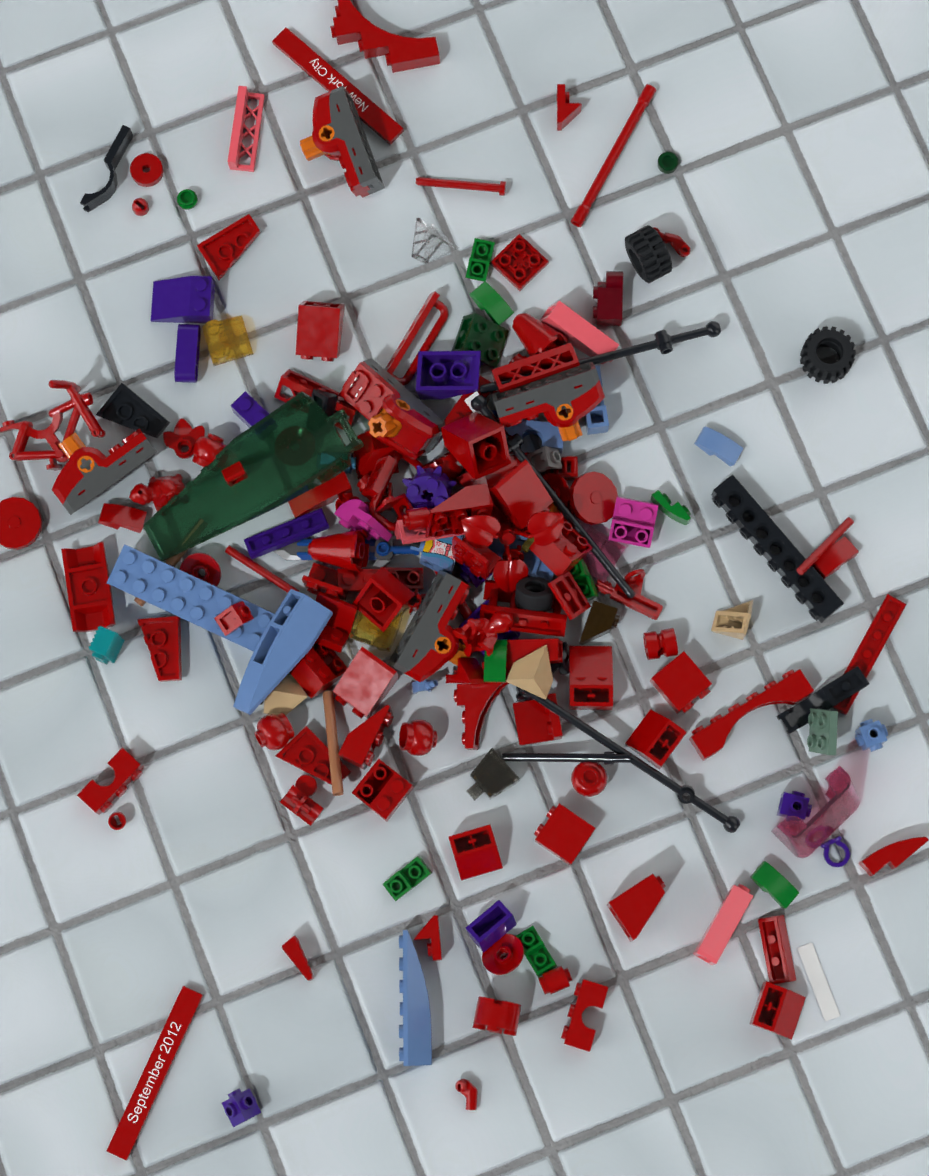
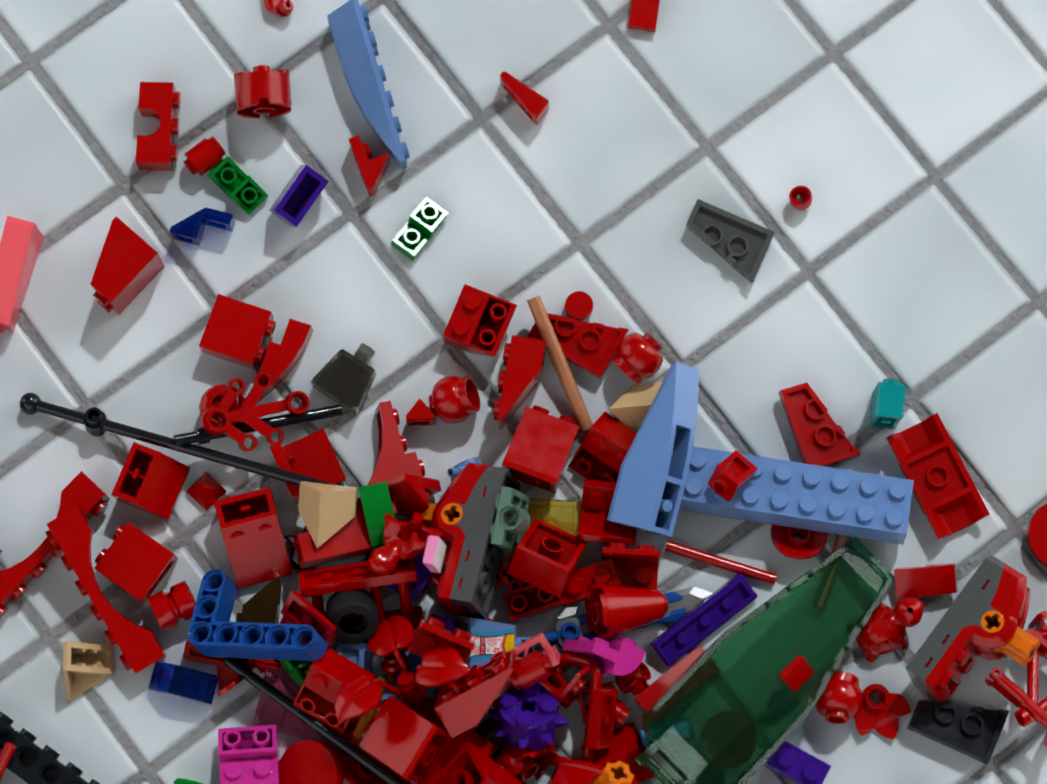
camera: 160 degrees right, 0 degrees up
red arch [77,747,144,815] -> none
red hips [280,785,324,826] -> none
red slope [449,824,503,881] -> none
red dish [482,934,524,975] -> none
none -> red arch [45,506,166,674]
none -> clear blue slope [148,661,219,704]
none -> clear blue slope [169,207,235,246]
none -> red slope [186,471,226,511]
none -> blue beam [188,568,327,661]
none -> red plant [201,372,310,452]
none -> red slope [258,319,313,401]
none -> red slope [406,398,435,426]
none -> tile [422,535,446,573]
none -> sand green plate [490,486,530,553]
none -> dark grey wing [686,199,775,284]

